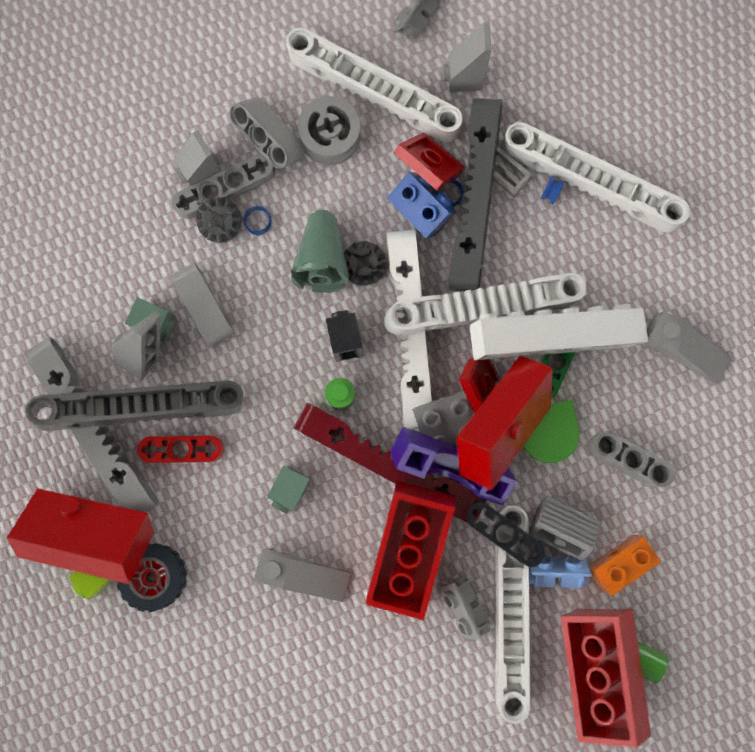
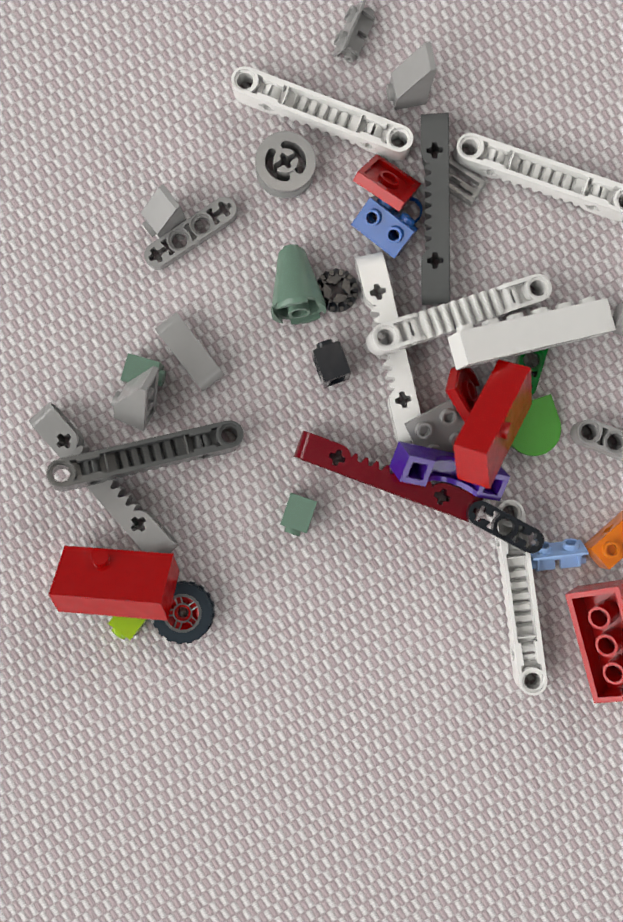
camera: 15 degrees left, 5 degrees up
red beam [137,435,224,463] -> none
dark grey gear [196,197,242,243] -> none
light grey beam [229,97,305,169] -> none
blue axle [243,206,272,235] -> none
light grey slope [253,549,351,602] -> none
bright green brick [325,378,356,410] -> none
red brick [365,481,455,620] -> none
light grey hinge [440,575,490,640] -> none
light grey brick [529,495,602,561] -> none
blue bush [540,176,564,205] -> none

